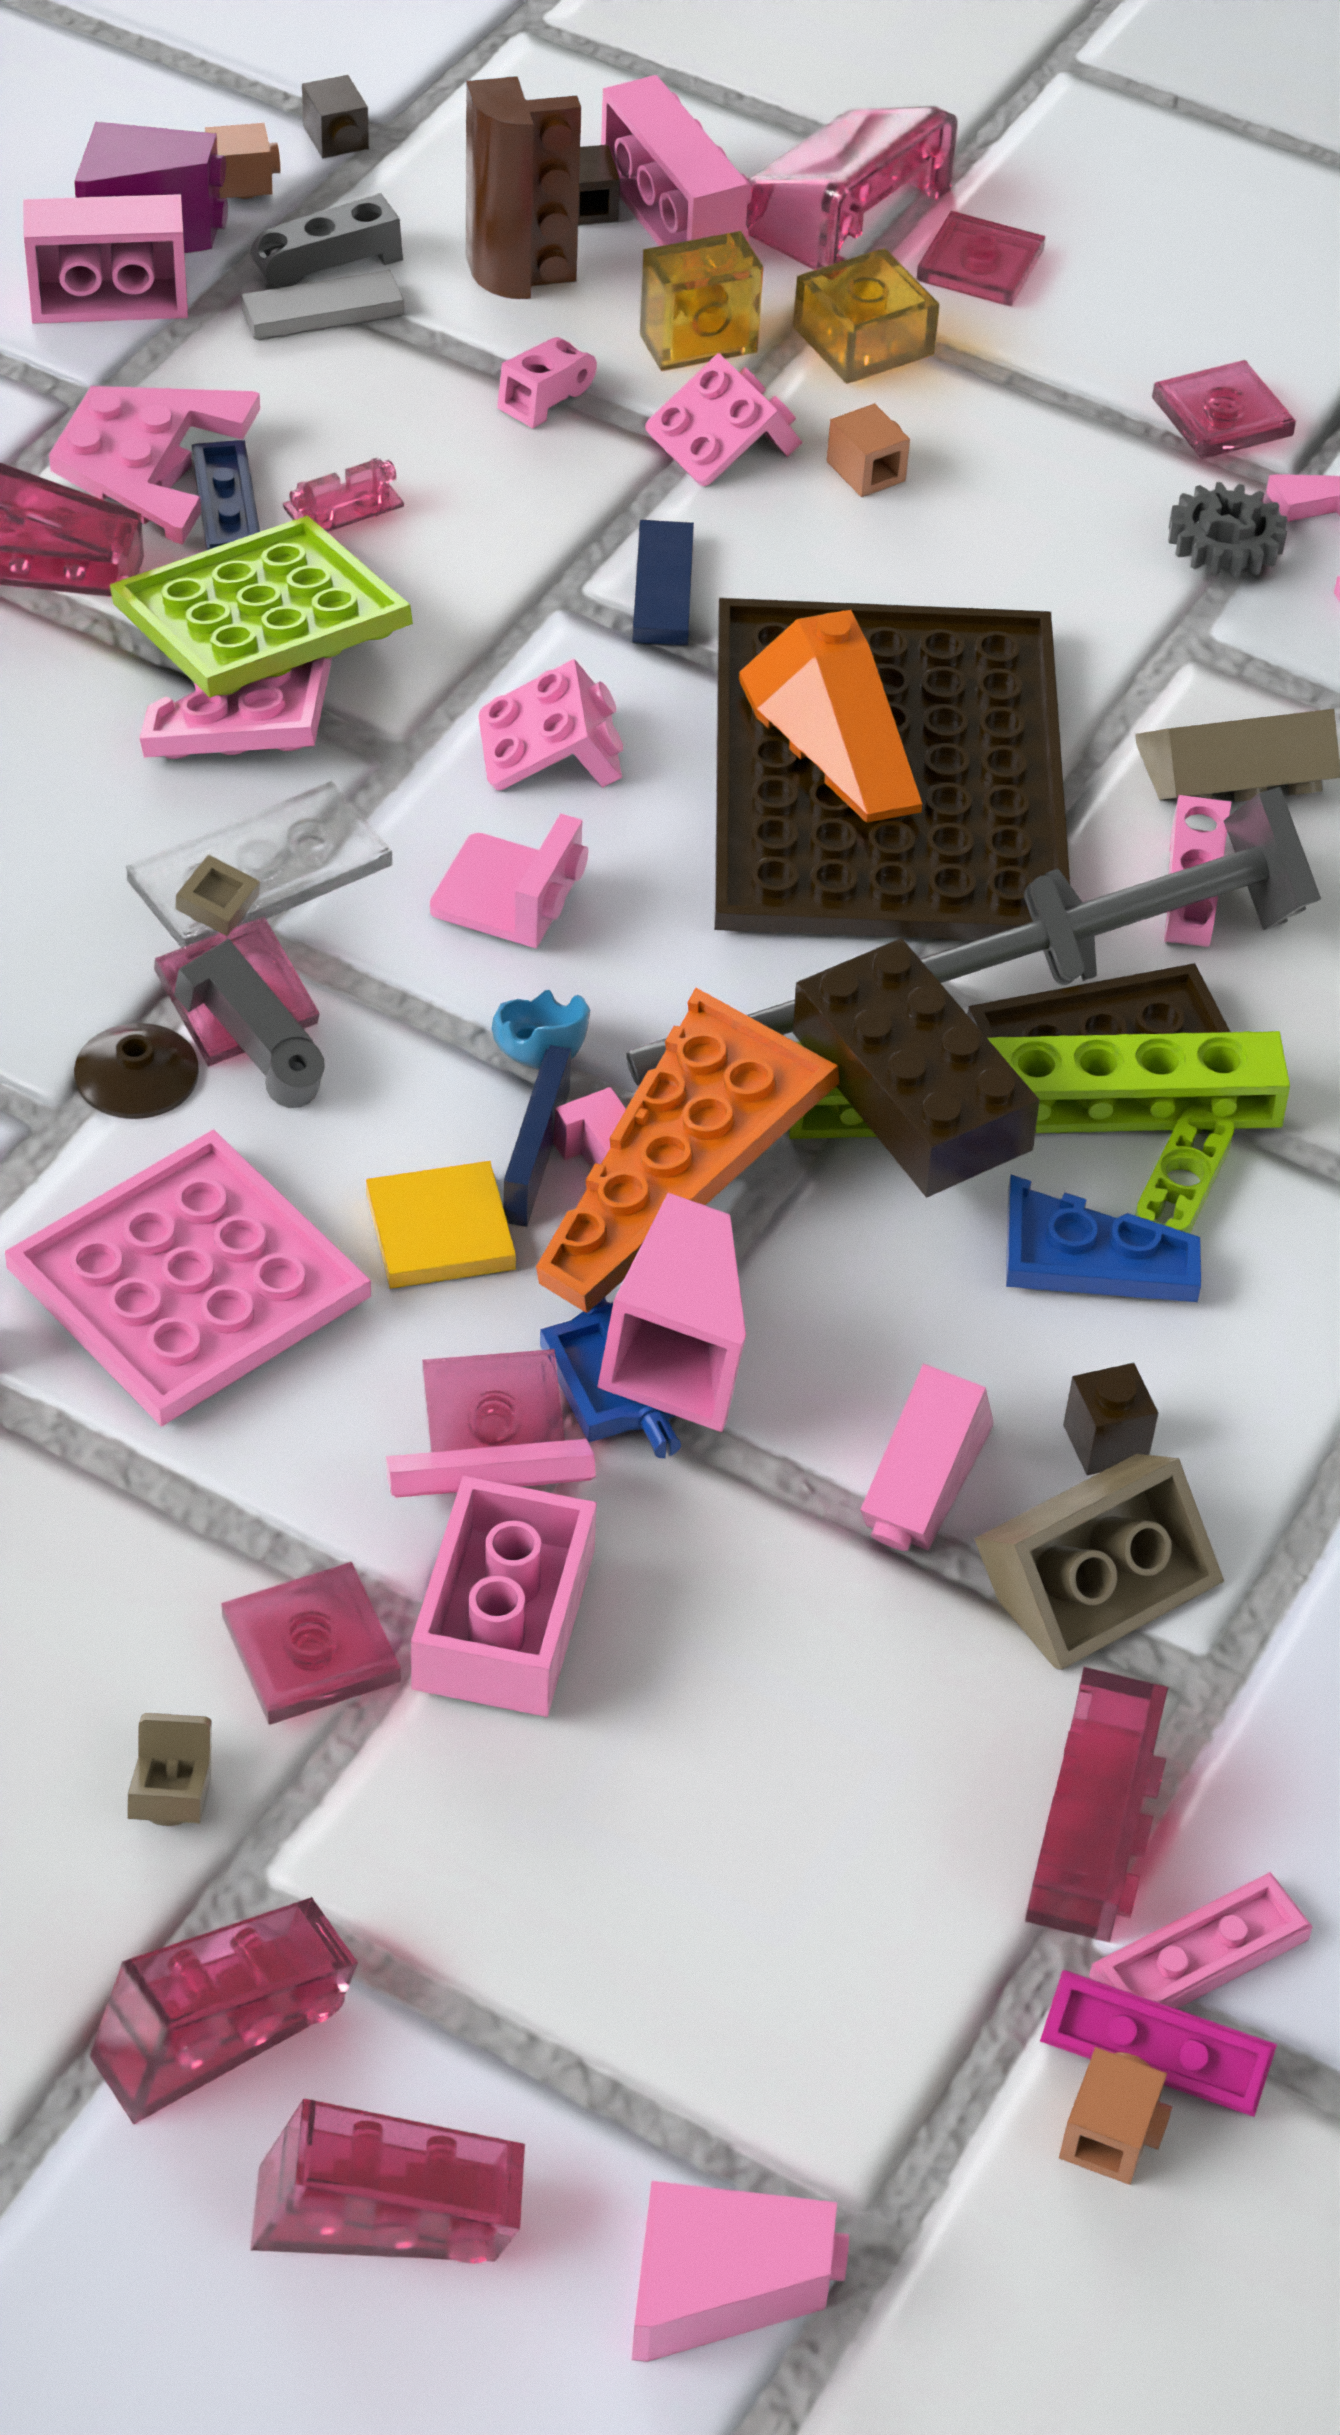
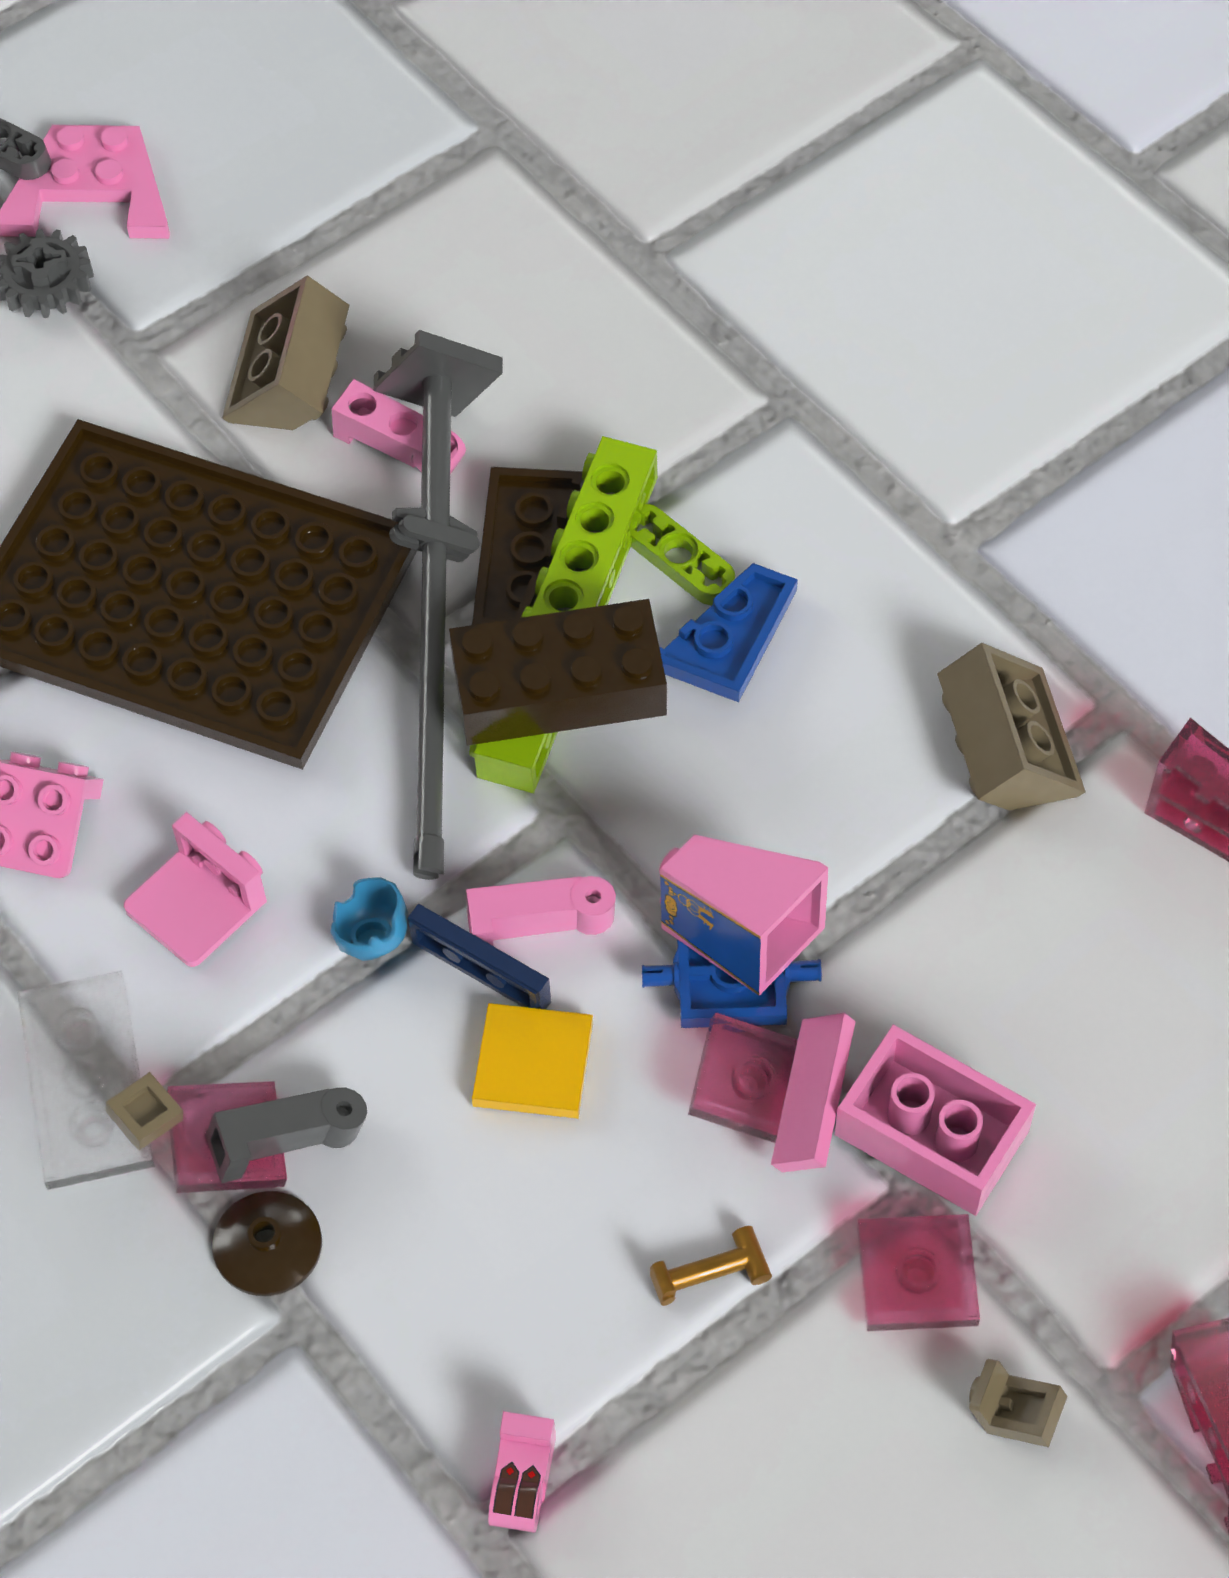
camera: 65 degrees left, 10 degrees up
bright pink plate [5,1129,371,1427] -> none
orange wing [536,988,839,1313] -> none
orange wedge [739,610,922,823] -> none
bright pink slope [860,1363,994,1551] -> none
dark brown brick [1063,1362,1159,1475] -> none
none -> pearl gold piece [650,1226,772,1306]

